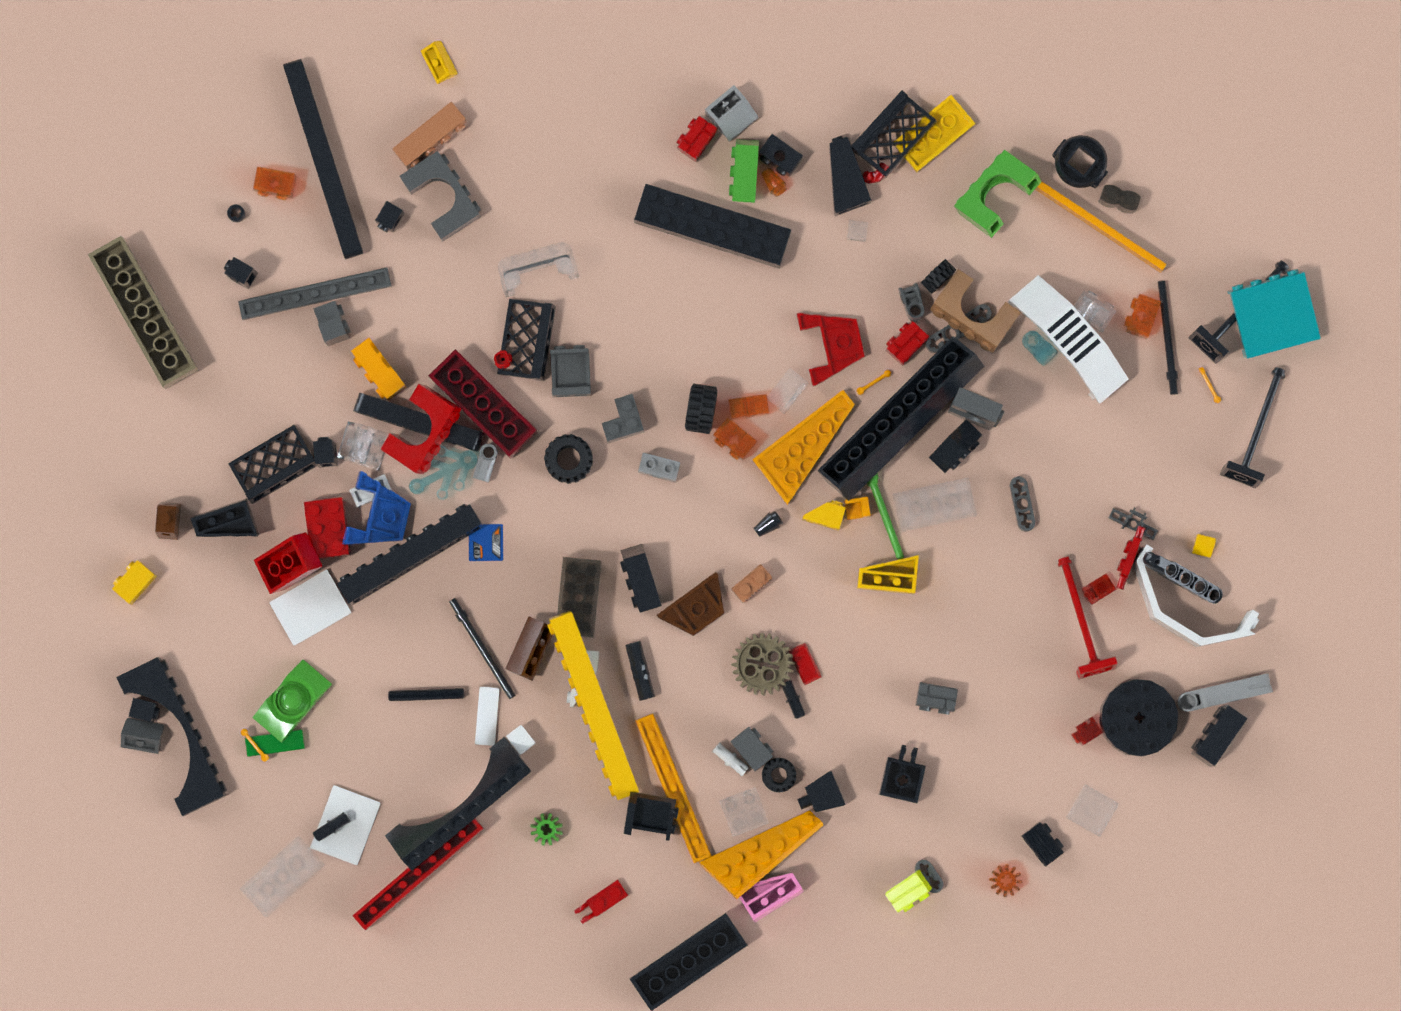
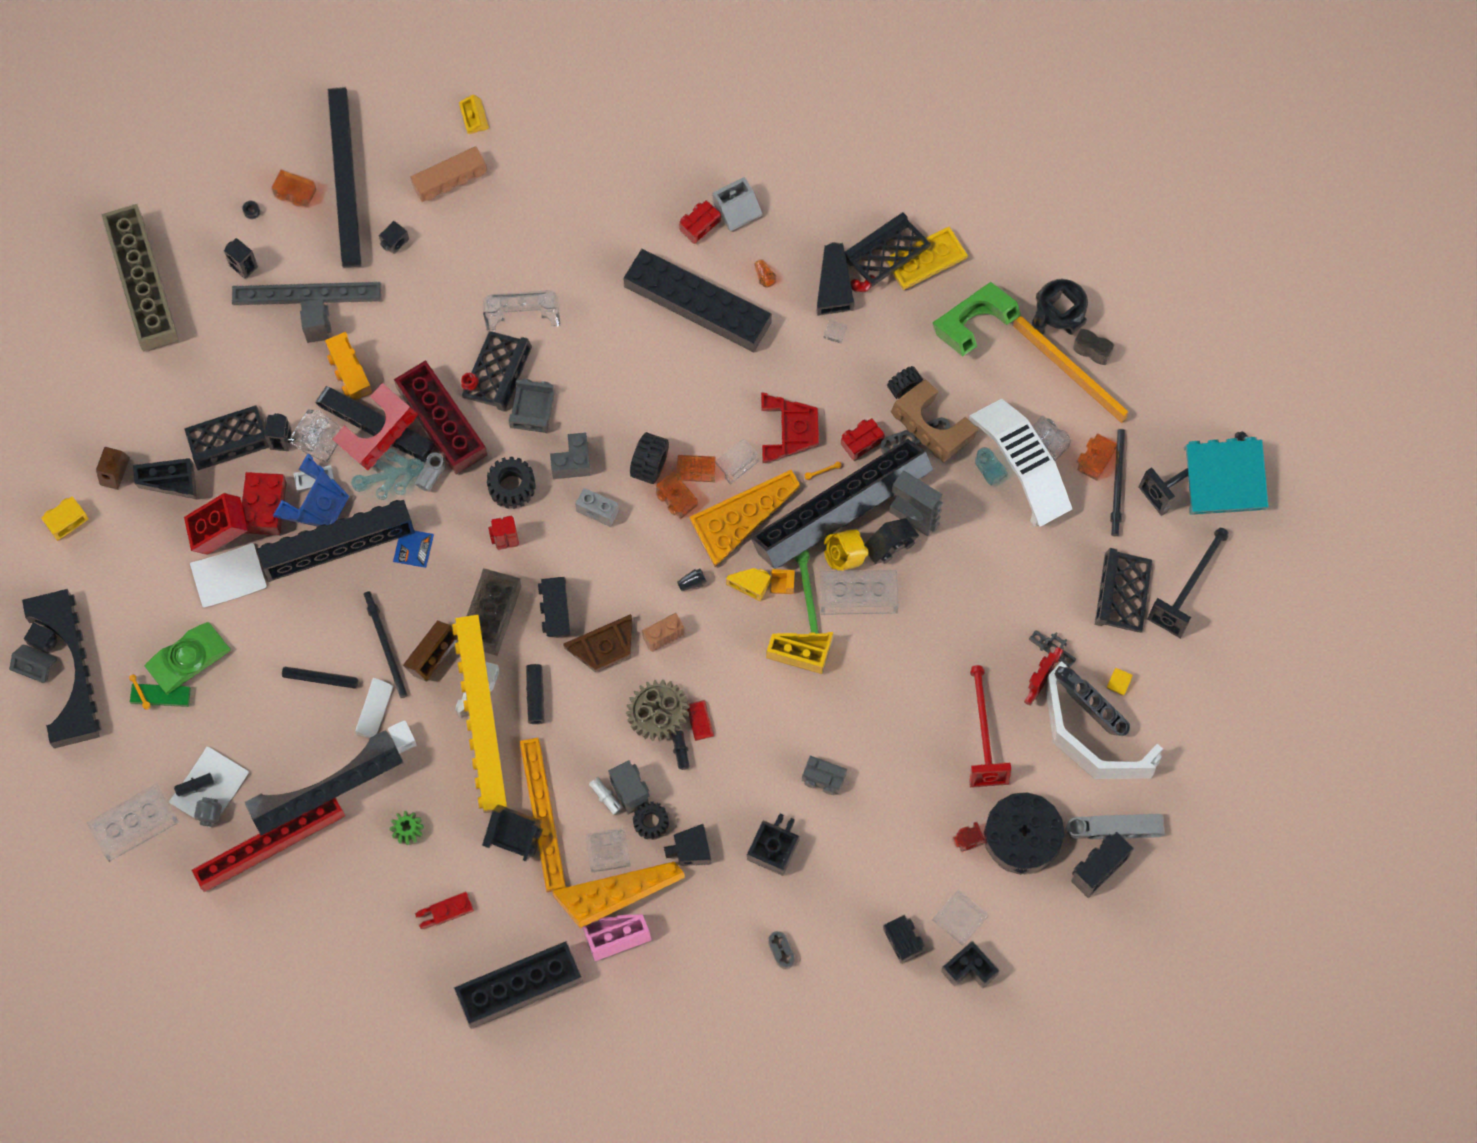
camera: 10 degrees right, 15 degrees down
dark grey arch [400,151,481,242] -> none
bright green wedge [729,139,759,203] -> none
black brick [758,134,803,177] -> none
neon yellow brick [885,870,932,912] -> none
dark grey piece [898,283,924,322] -> none
clear orange gear [989,864,1022,897] -> none
dark grey beam [1009,476,1035,532] -> none
clear red bracket [1082,574,1117,605] -> none
light orange hinge [1198,367,1221,403] -> none
none -> dark grey head [194,797,222,827]
none -> red brick [488,515,519,550]
none -> yellow brick [824,529,868,572]
none -> black brick [941,941,1000,988]
none -> black axle [1032,311,1047,335]
none -> black fence [1094,548,1152,633]

